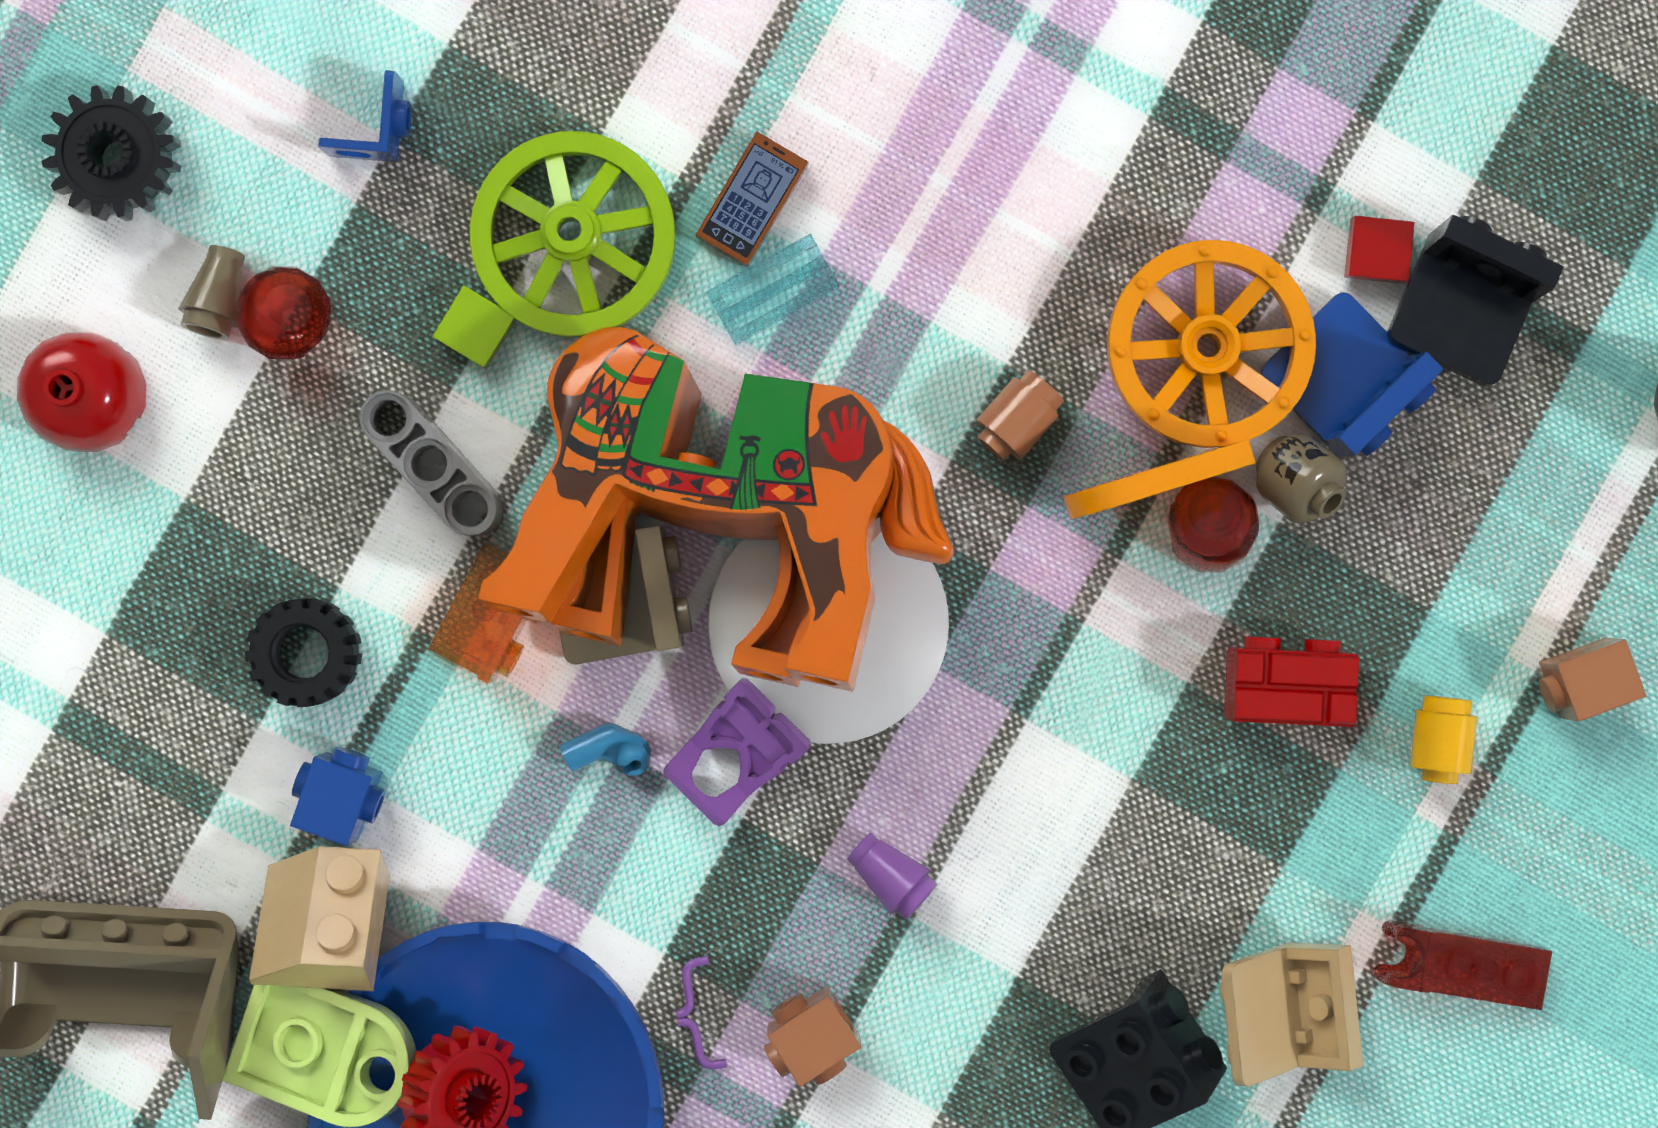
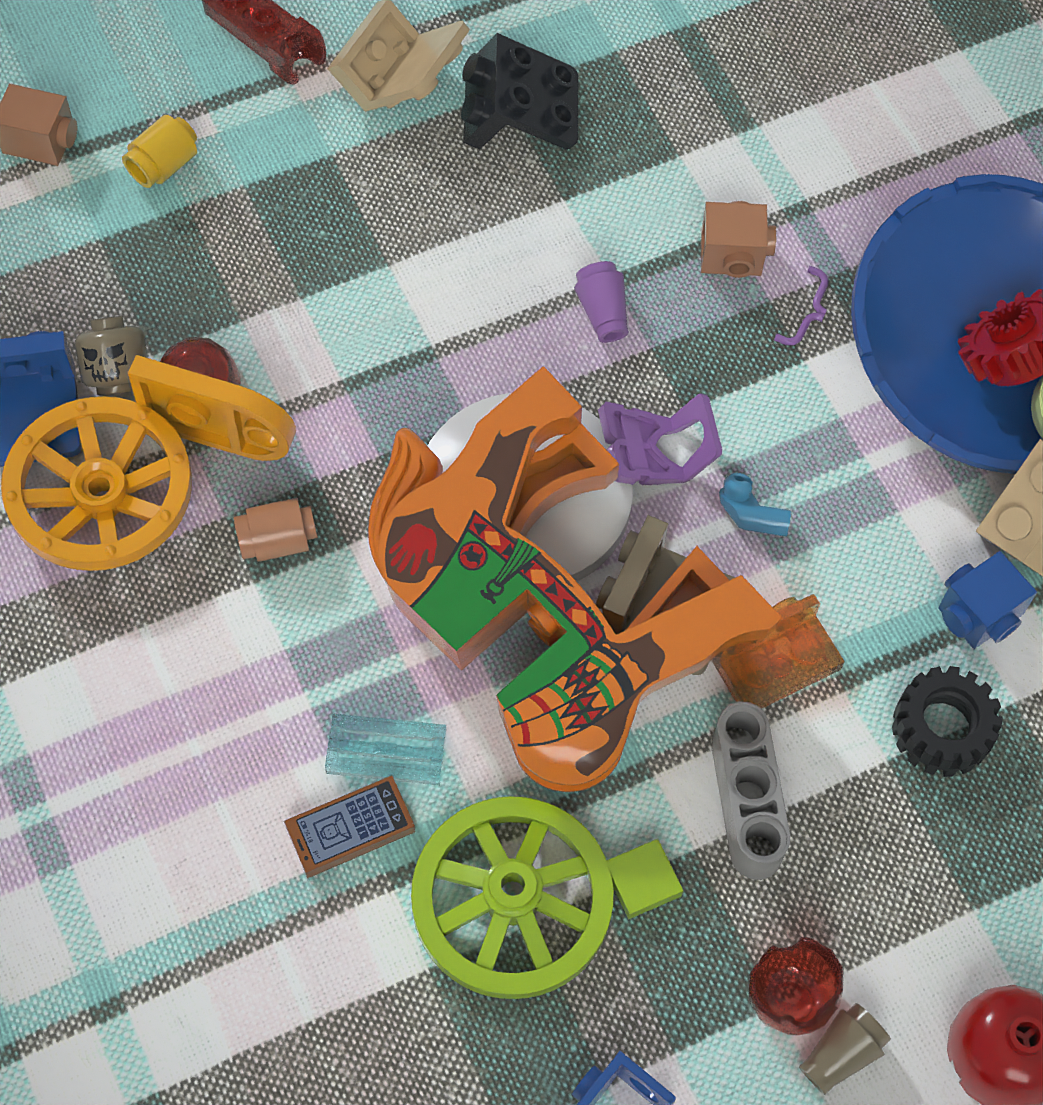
camera: 150 degrees left, 25 degrees down
red brick [1224,636,1359,727] -> none

